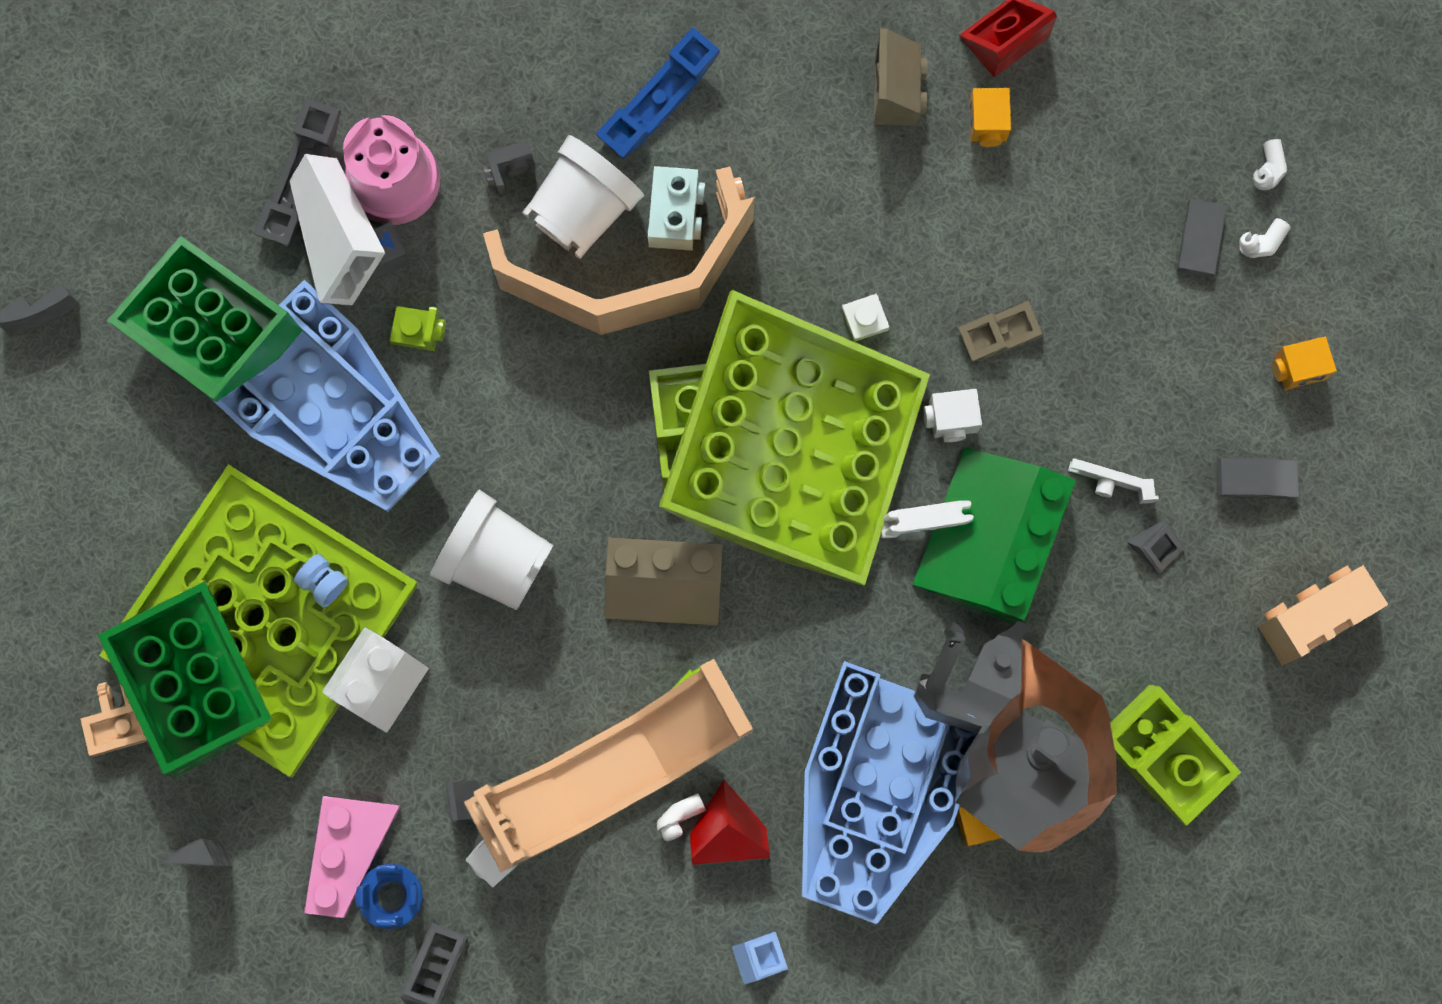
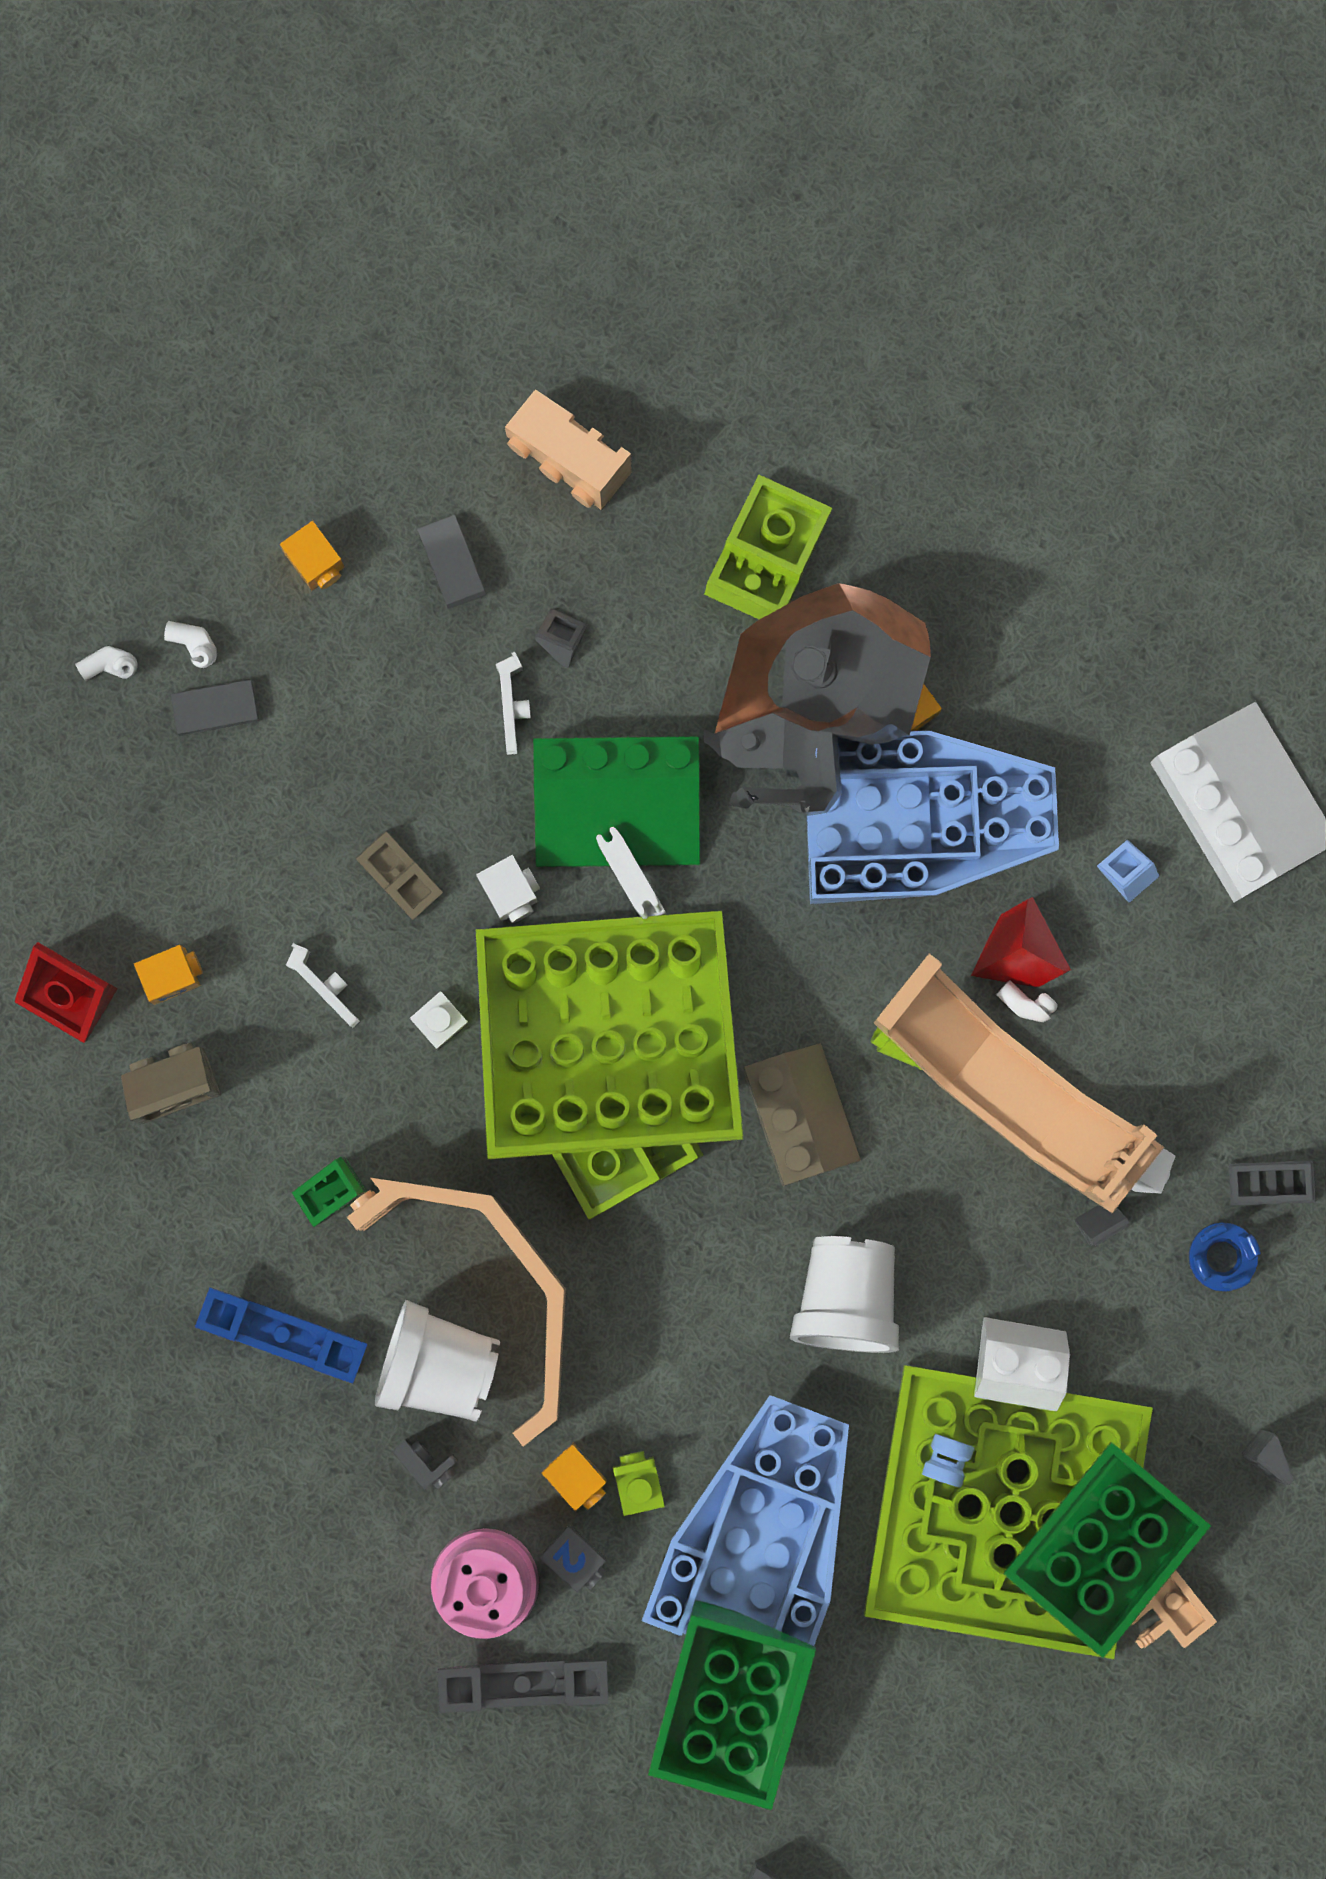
camera: 115 degrees left, 5 degrees up
white slope [290,154,385,305] -> none
bright pink wing [304,796,401,918] -> none
light aqua brick [648,166,705,251] -> none
none -> white piece [286,943,360,1028]
none -> green slope [292,1156,367,1227]
none -> light orange brick [542,1442,607,1511]

